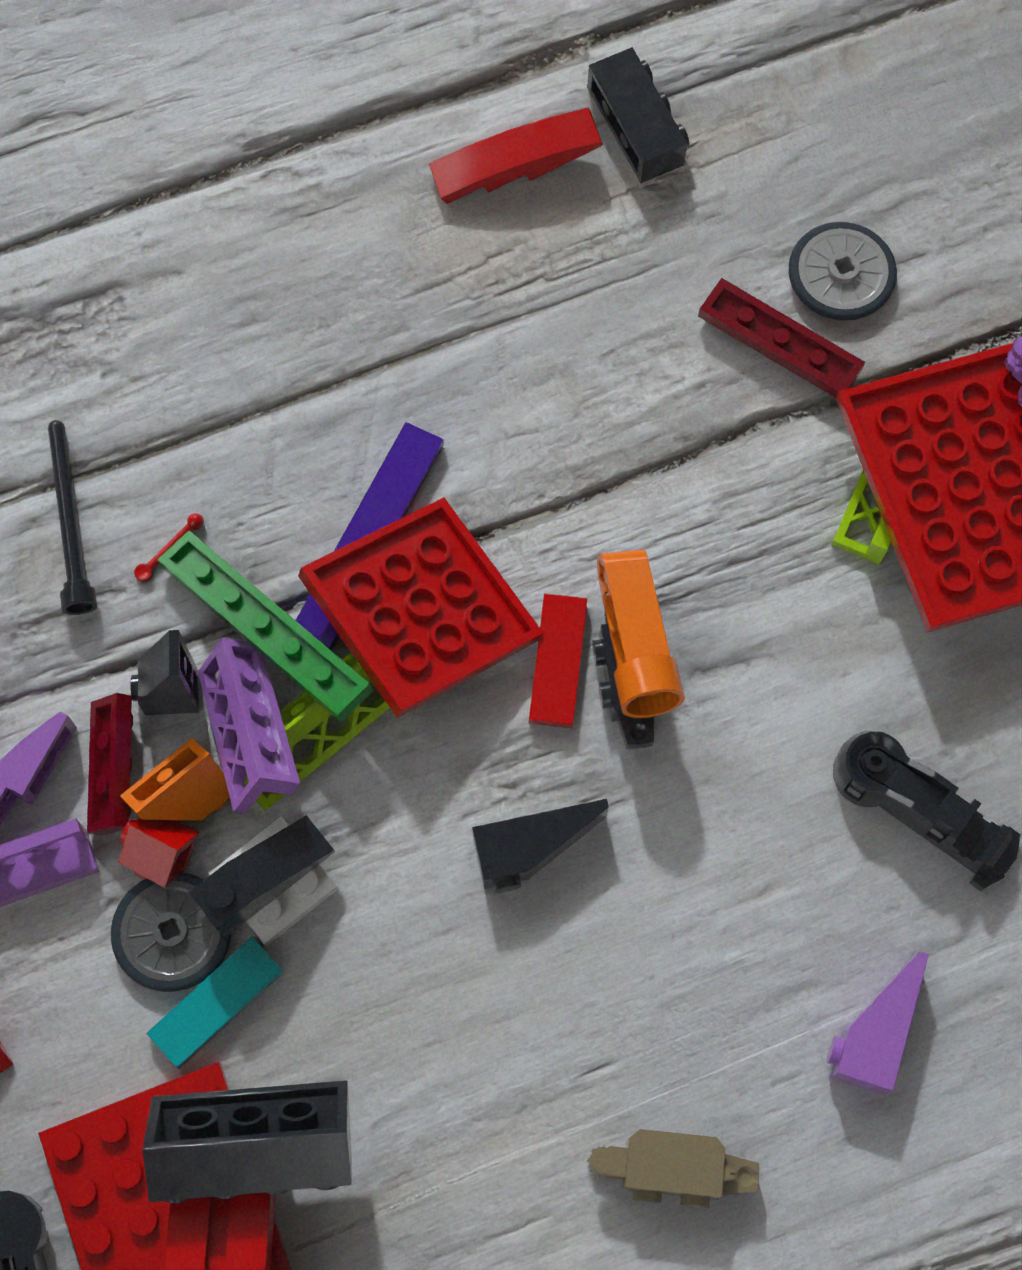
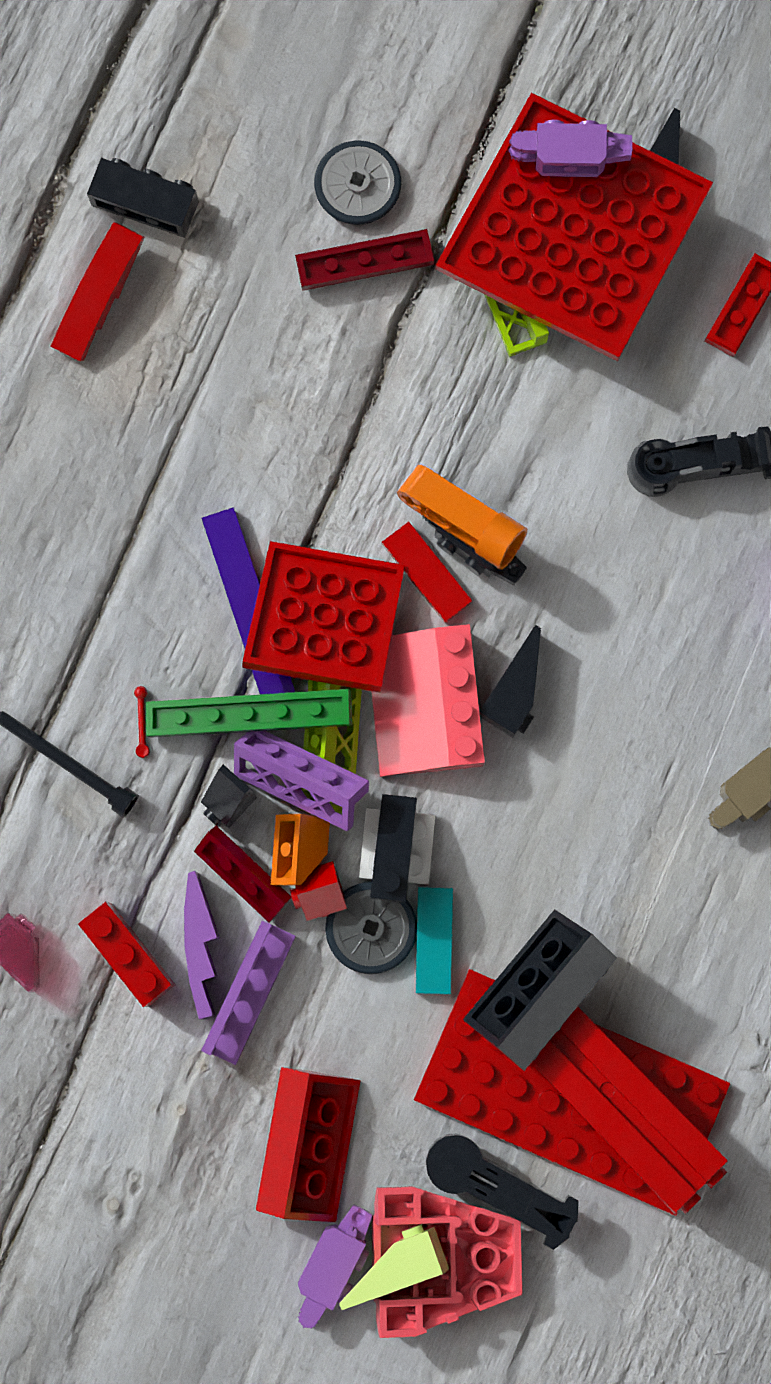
camera: 40 degrees left, 10 degrees up
none -> coral slope [371,624,485,777]

